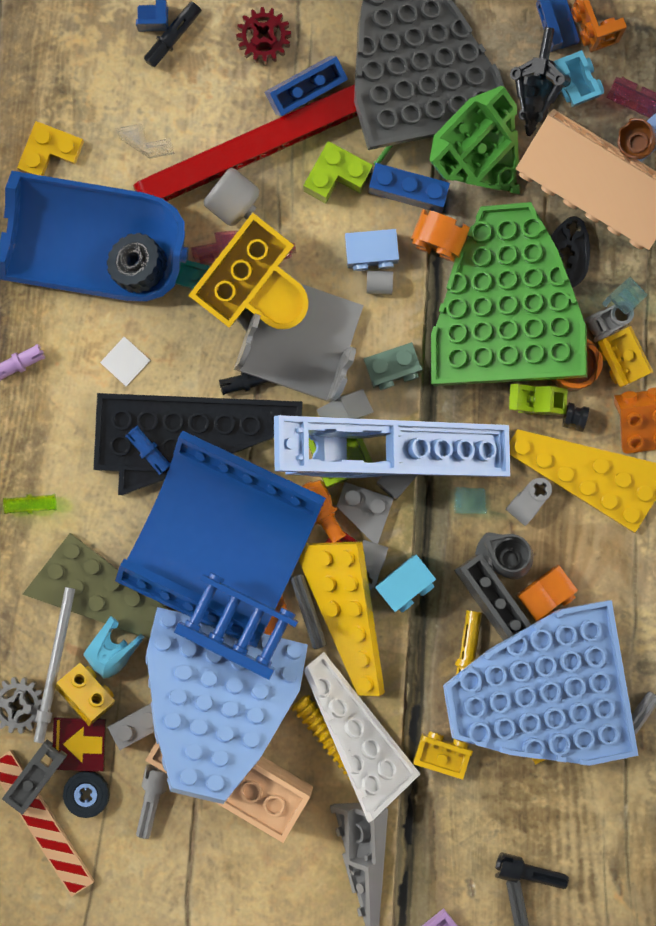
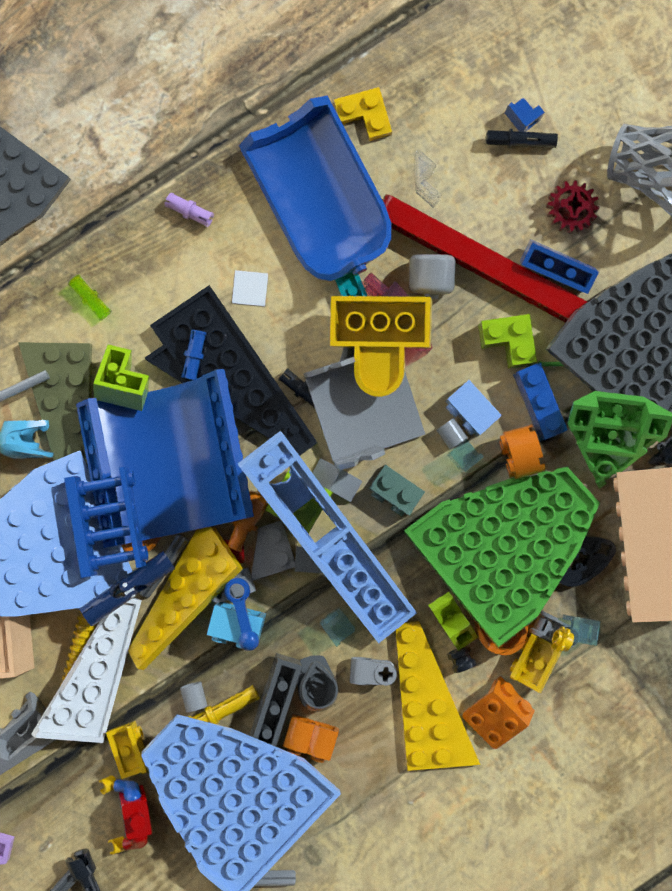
camera: 50 degrees right, 0 degrees up
black wheel [107,233,167,293] -> none
none -> dark blue piece [79,551,175,626]
none -> lime brick [93,344,149,411]
none -> red torso [99,775,152,855]
none -> light grey beam [180,681,208,712]
none -> blue piece [225,578,259,651]
none -> clear light blue panel [447,439,484,473]
none -> yellow plate [552,626,574,652]

